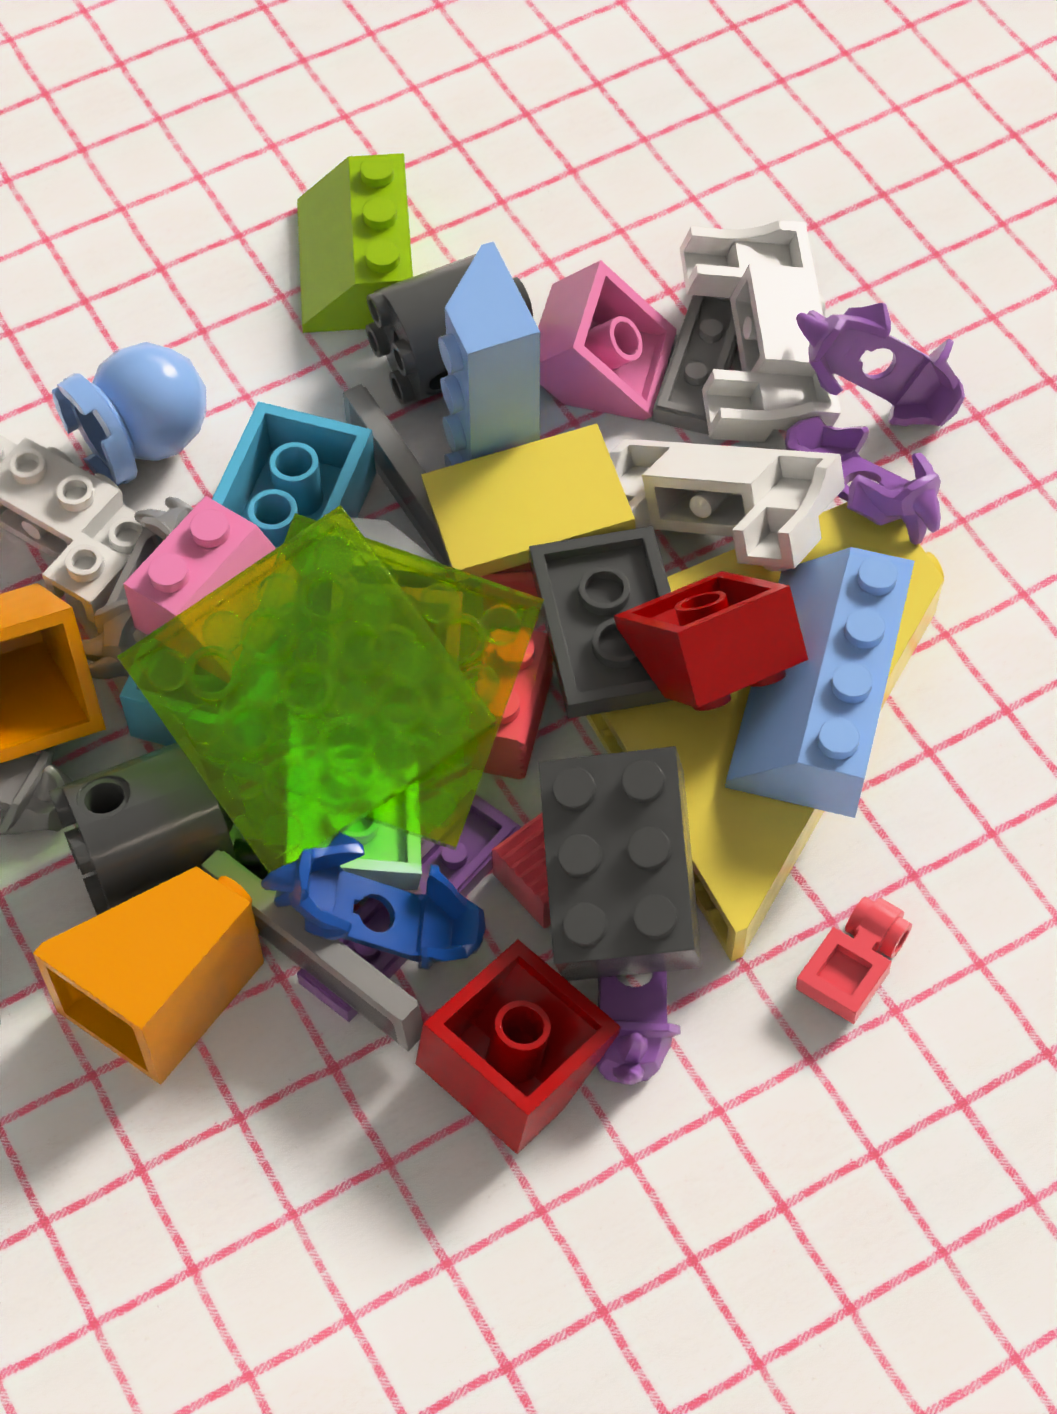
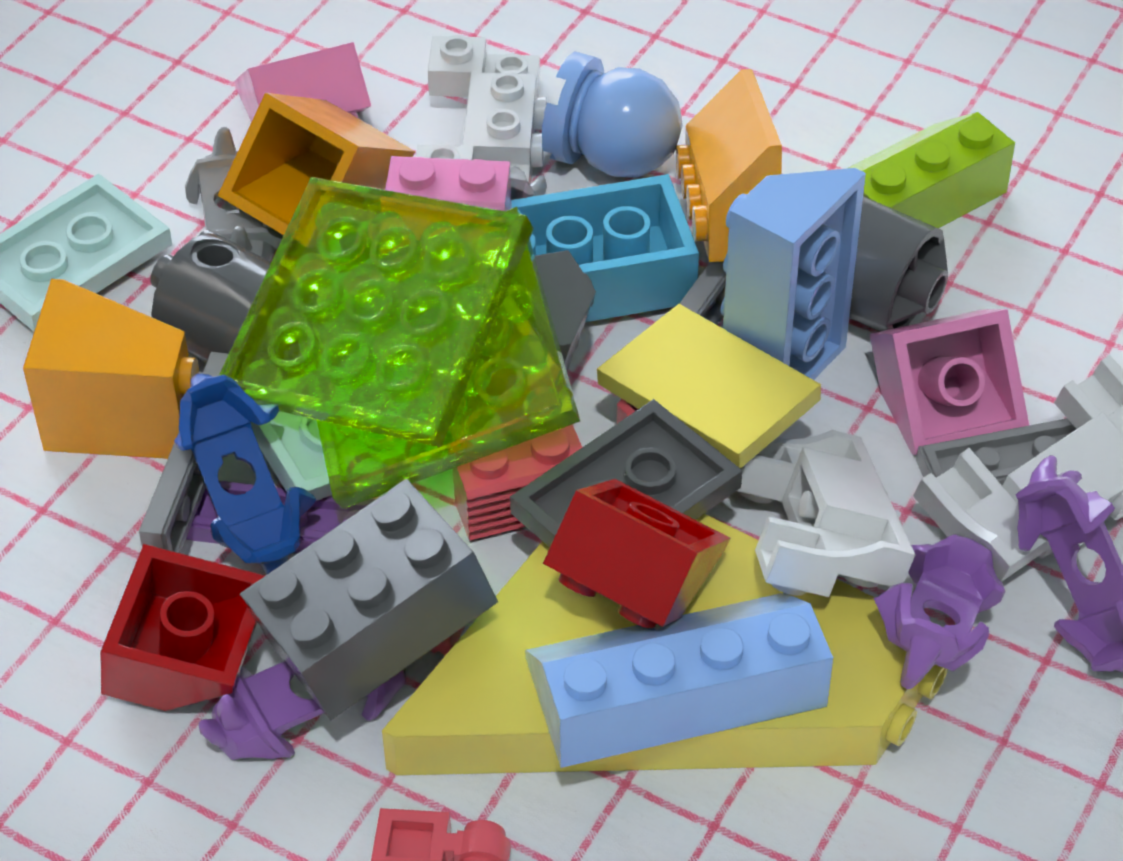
camera: 60 degrees right, 10 degrees down
none -> light orange slope [676,69,782,262]

